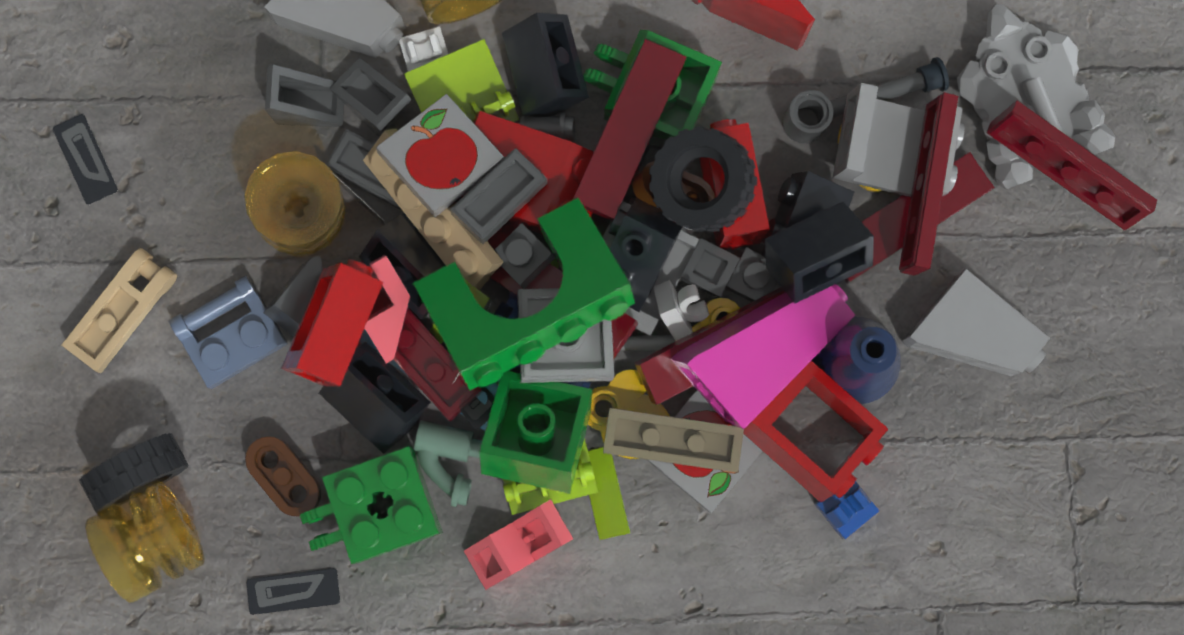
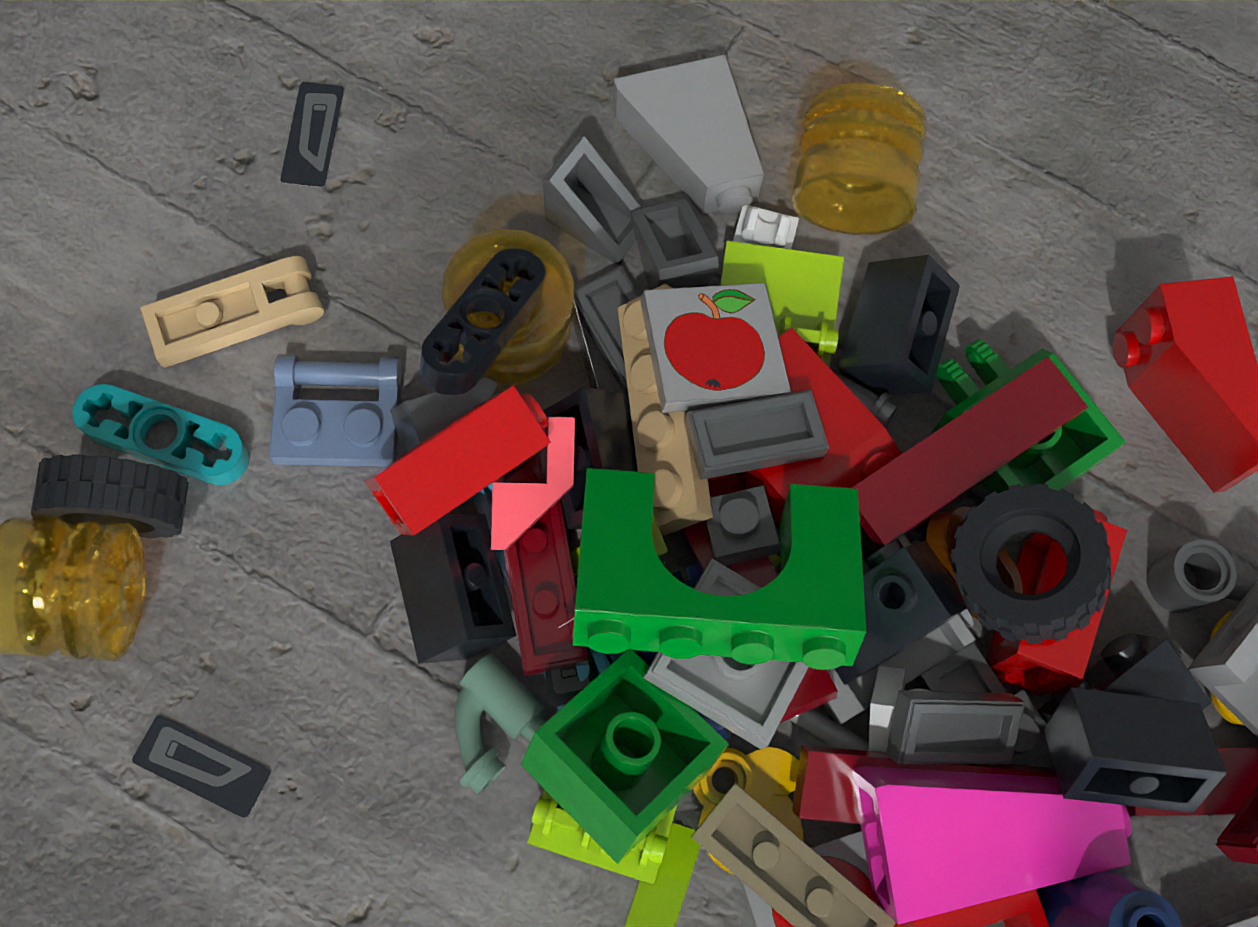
camera: 30 degrees right, 10 degrees down
reddish brown plate [245,436,321,517] -> none
green hinge [299,446,443,564] -> none
coral slope [464,500,573,590] -> none
none -> teal beam [72,384,250,485]
none -> black beam [420,248,546,396]
none -> dark grey tile [886,690,1025,764]

